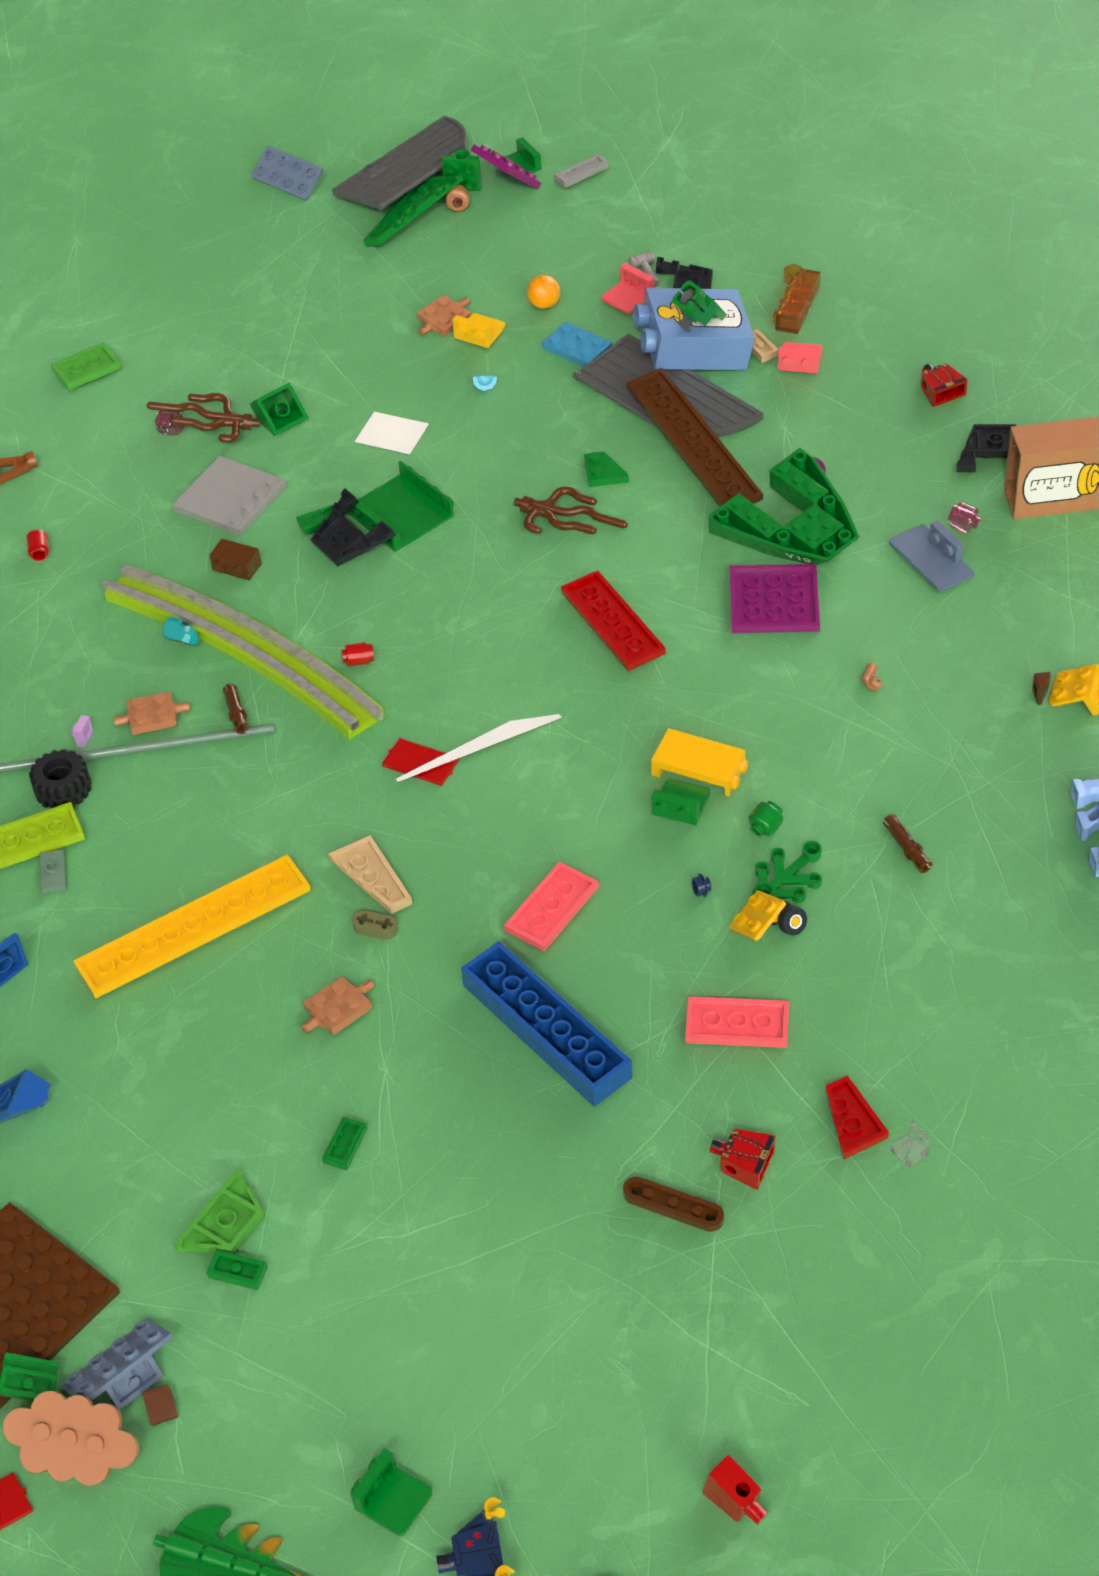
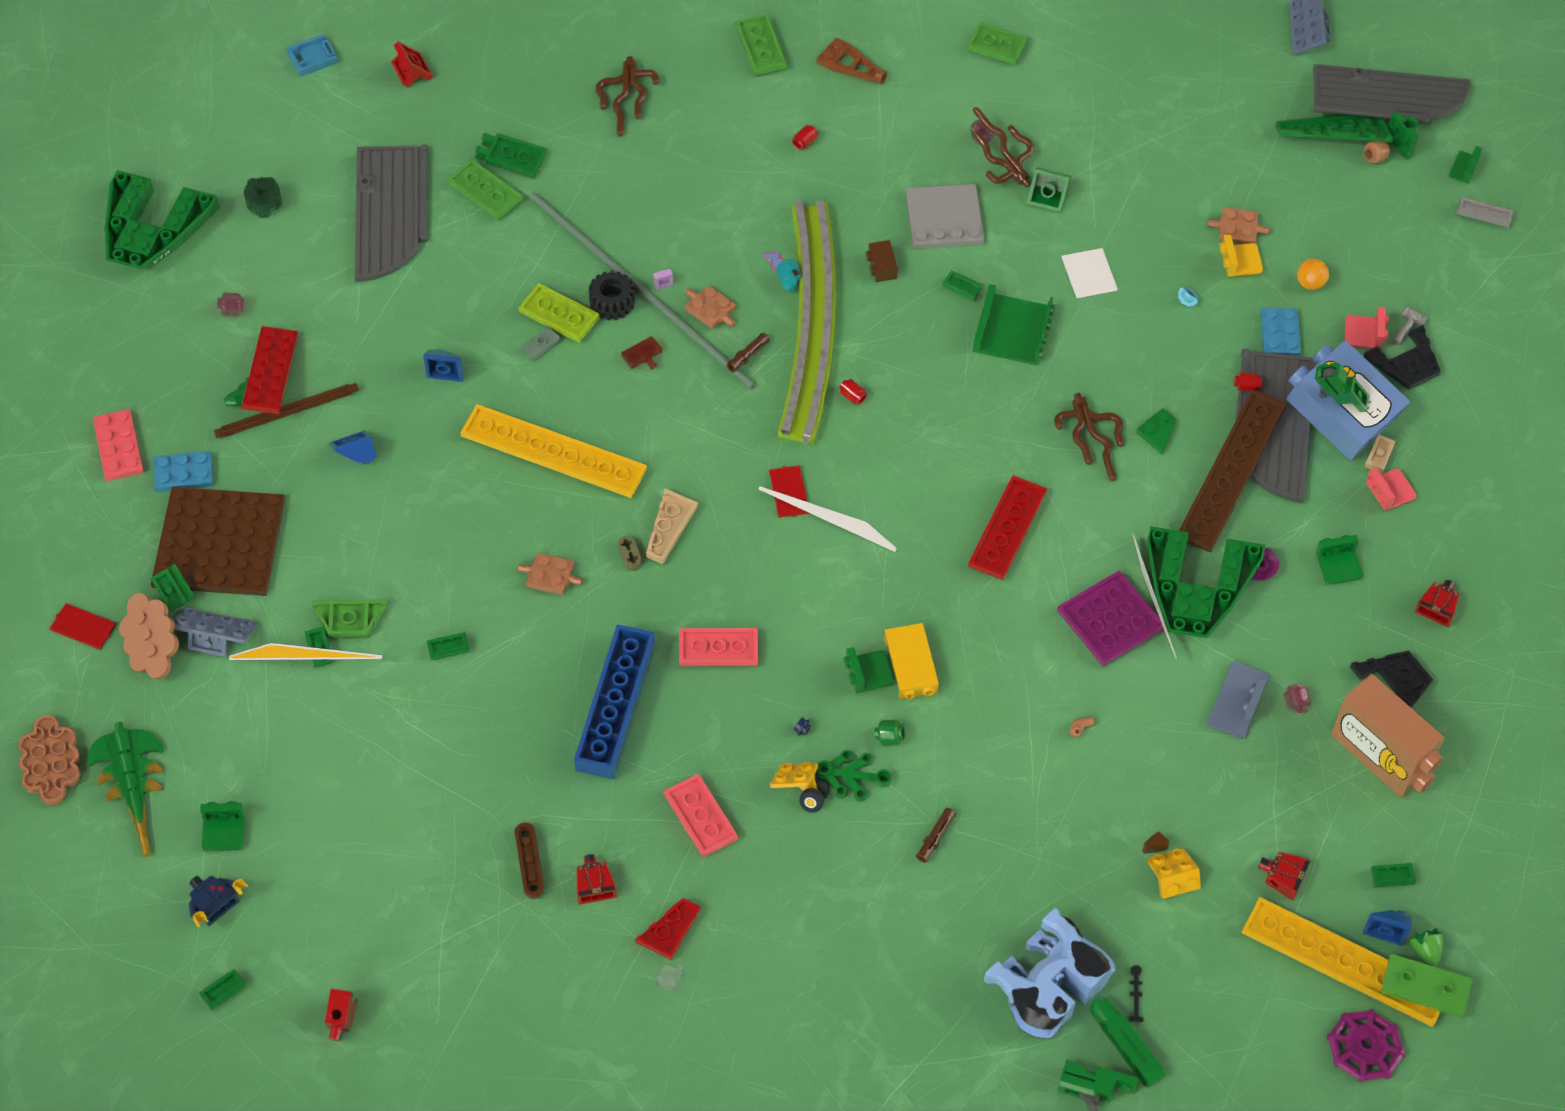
camera: 50 degrees right, 10 degrees up
reddish brown slope [142,1385,178,1426] -> none
black wing [310,488,396,567] -> none
magenta plate [470,144,541,189] -> none
clear orange hinge [773,264,821,334] -> none
none -> yellow sticker [229,643,383,660]
none -> clear red plate [621,336,662,370]
none -> medium blue sticker [763,251,784,270]
none -> white sticker [1133,533,1176,659]
none -> red brick [1233,372,1262,391]
none -> green bracket [1316,535,1363,584]

